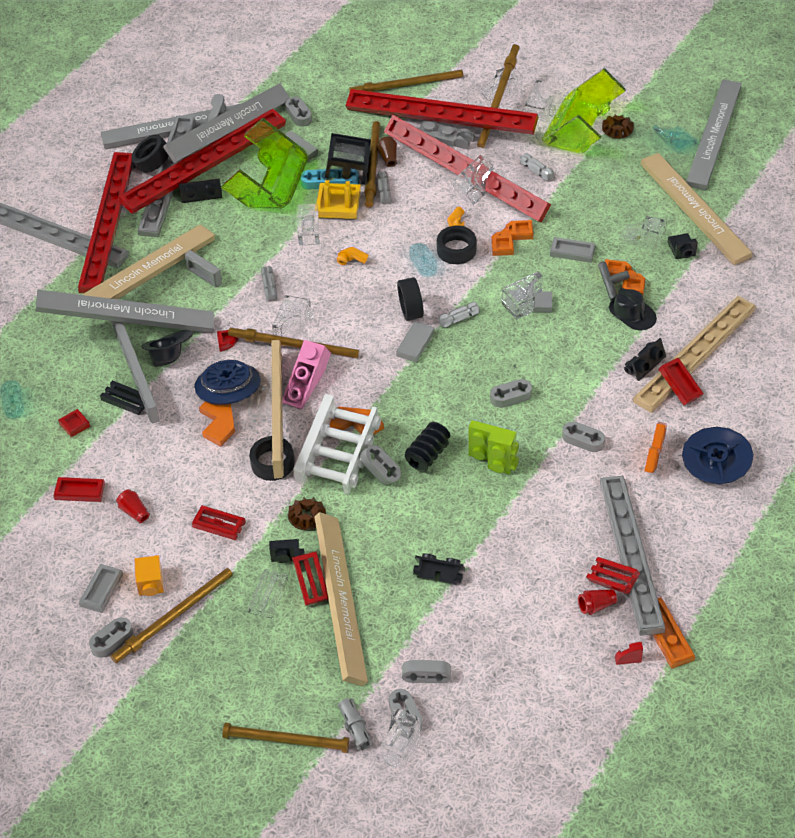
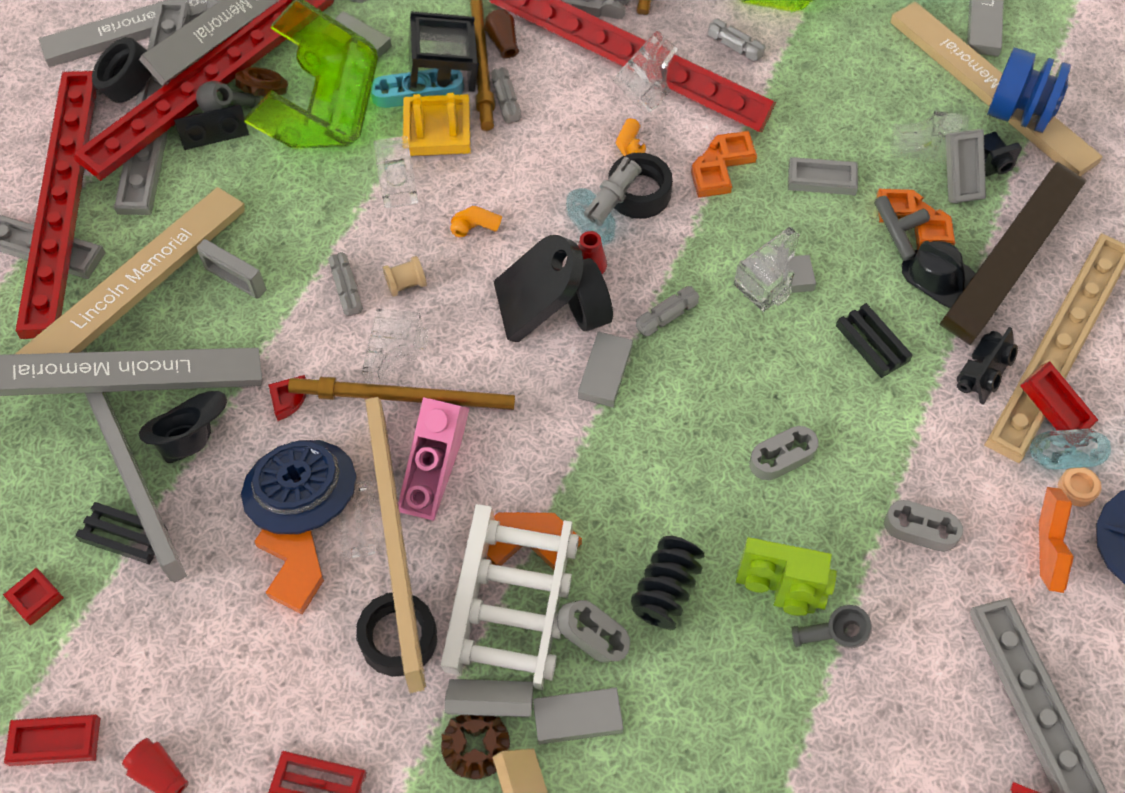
camera: 10 degrees left, 10 degrees up
none -> dark grey bar [196,81,260,112]
none -> reddish brown gear [235,67,288,98]
none -> tan bush [382,256,427,297]
none -> light grey tile [445,679,533,717]
none -> black tile [493,235,584,342]
none -> light grey tile [533,688,624,745]
none -> red cone [578,231,607,274]
none -> light grey pin [583,157,642,226]
none -> dark grey bar [791,605,872,648]
none -> black tile [836,303,913,378]
none -> dark brown beam [939,161,1087,345]
none -> light grey tile [945,129,986,203]
none -> blue wheel [987,47,1071,133]
none -> clear light blue beam [1030,429,1111,470]
none -> light nougat tile [1058,466,1101,507]

